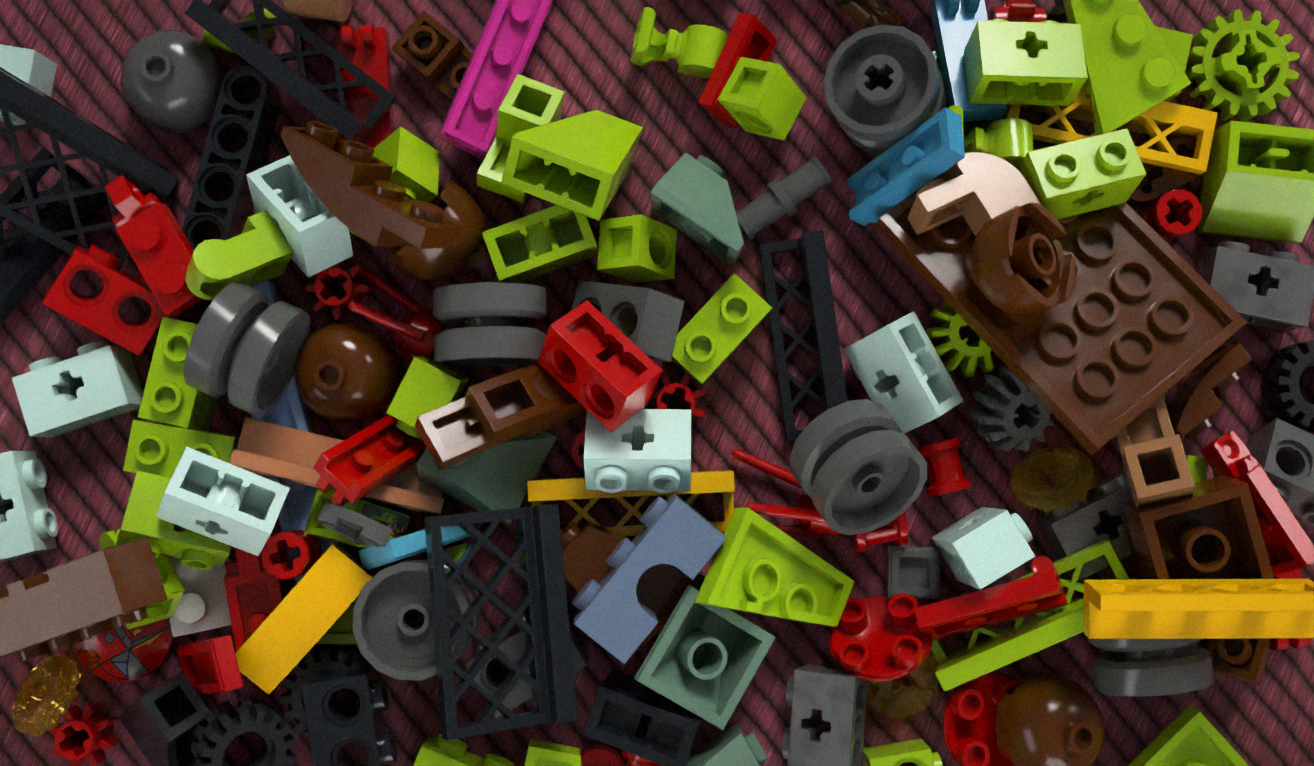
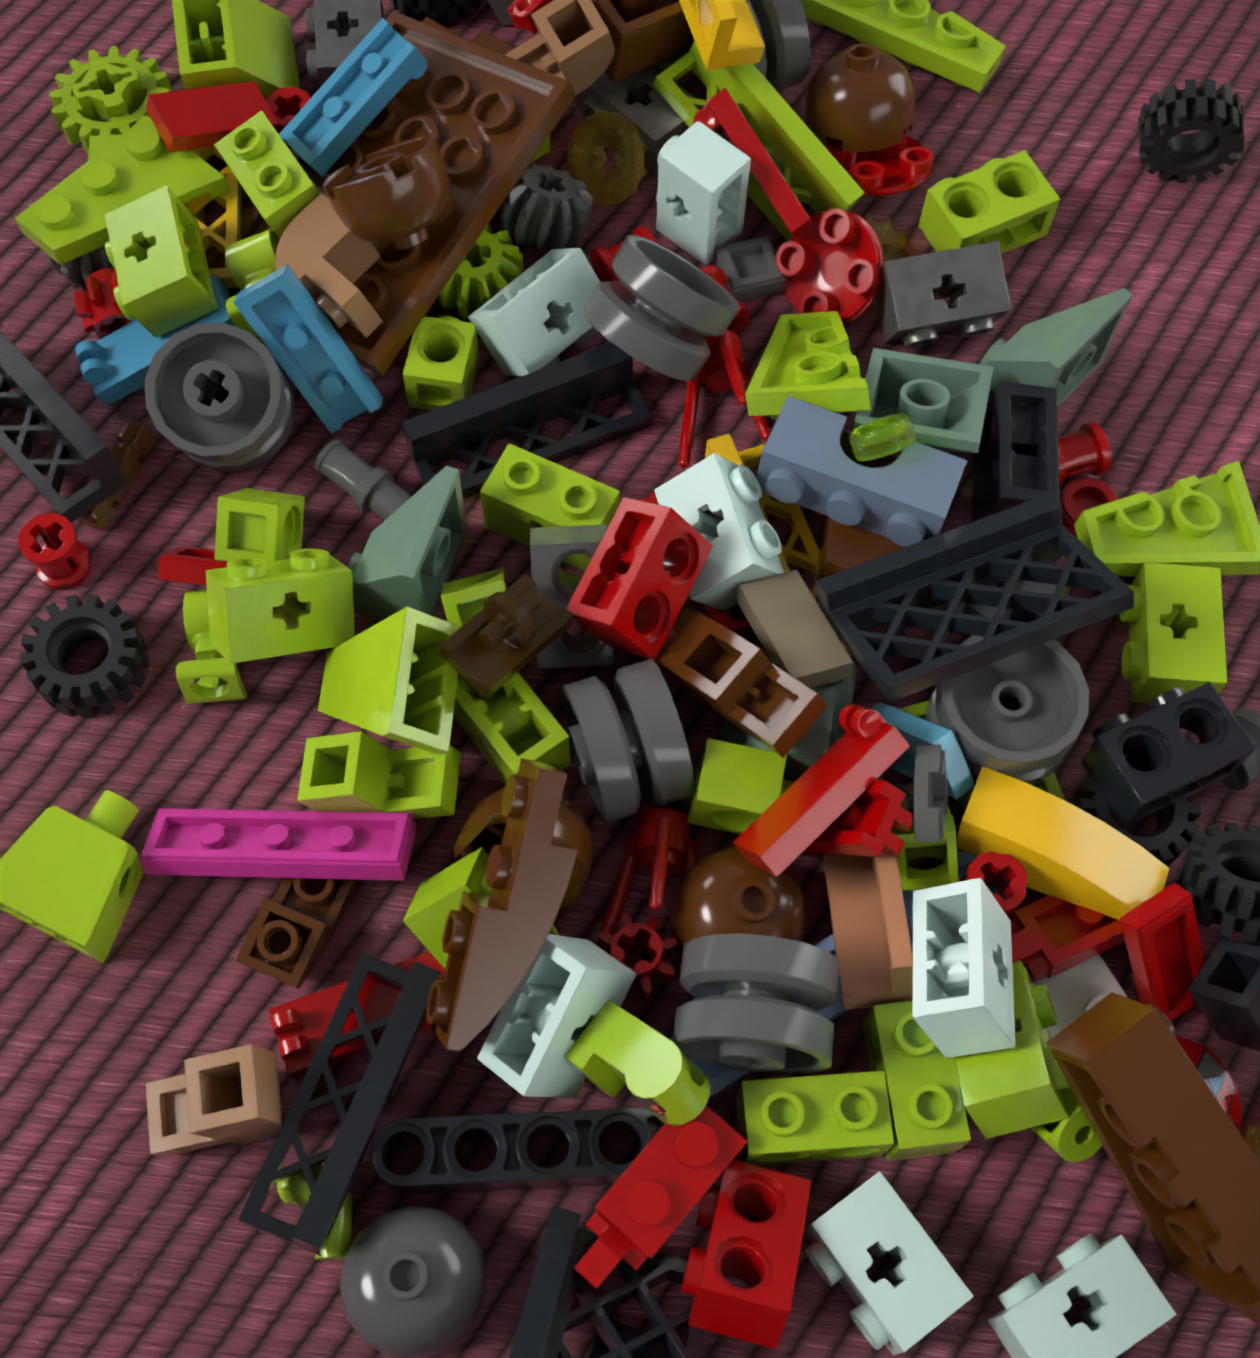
camera: 110 degrees left, 20 degrees down
none -> red tile [146,81,279,153]
none -> lime brick [205,548,355,664]
none -> dark azure hinge [279,18,427,176]
none -> lime brick [403,316,480,410]
none -> dark brown hips [439,574,574,698]
none -> red hinge [733,704,910,877]
none -> dark tan tile [736,570,853,688]
none -> clear neon green tile [849,413,917,461]

